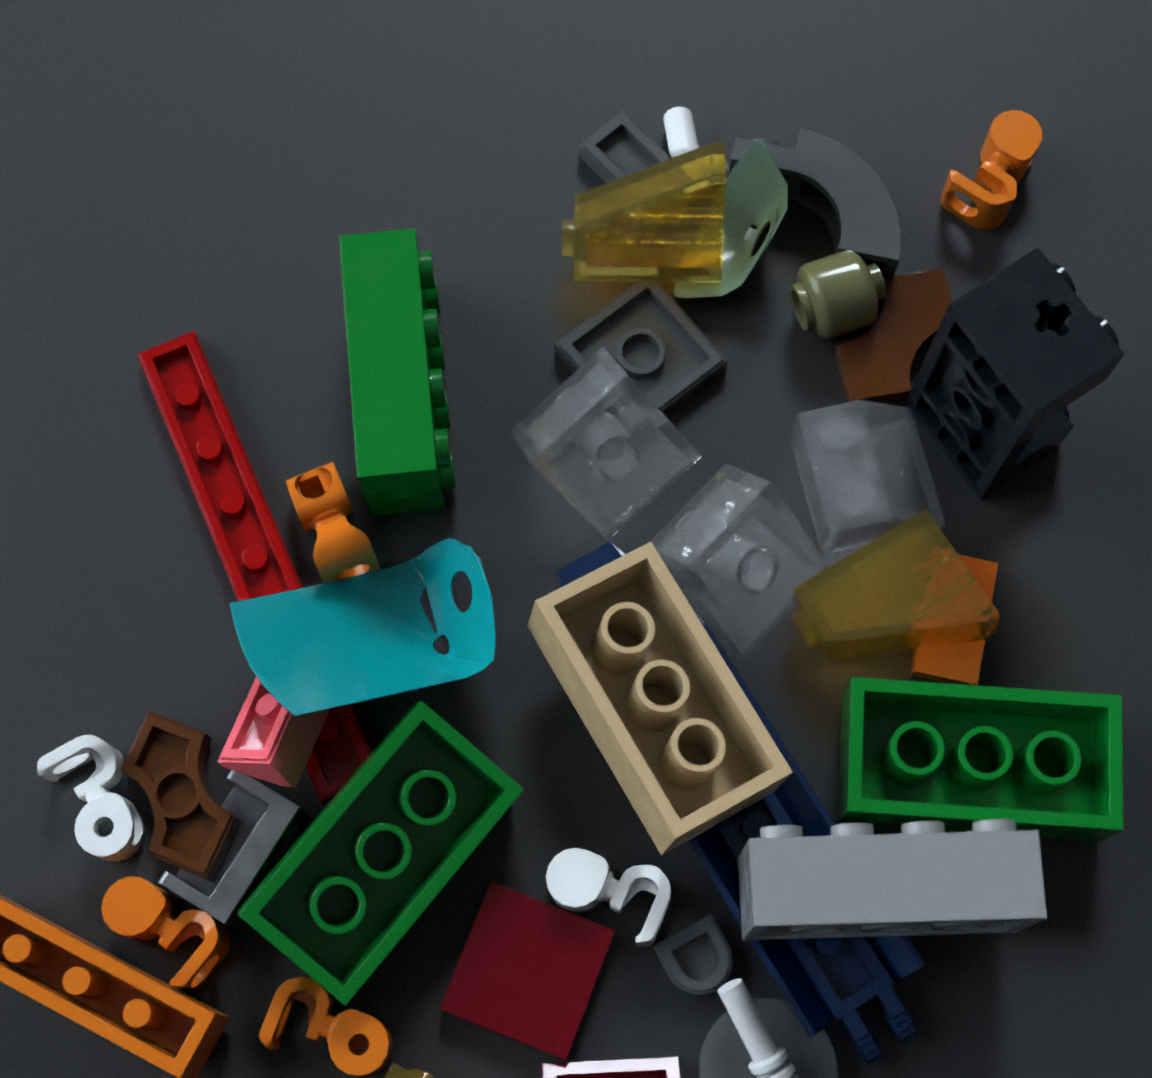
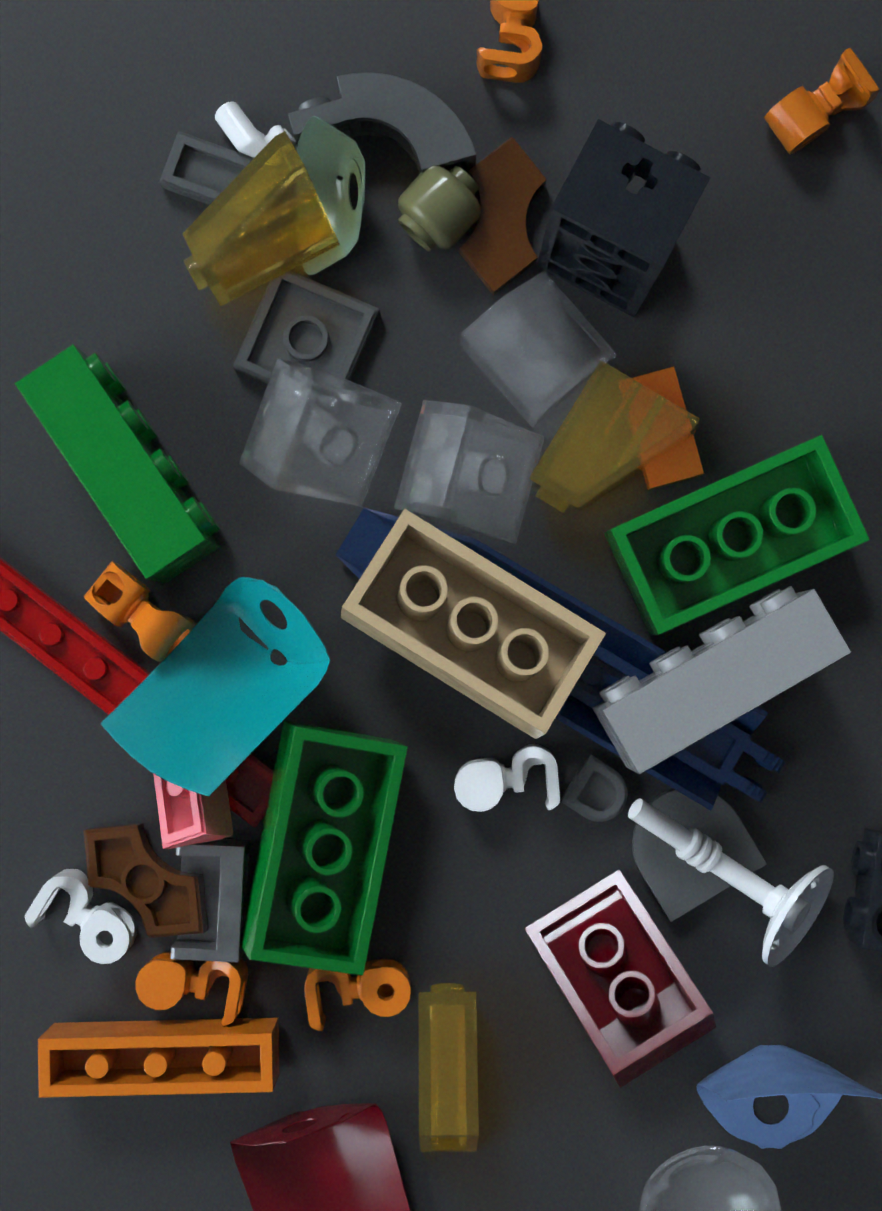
camera: 30 degrees left, 15 degrees up
dark red tile [440,881,615,1061] -> none

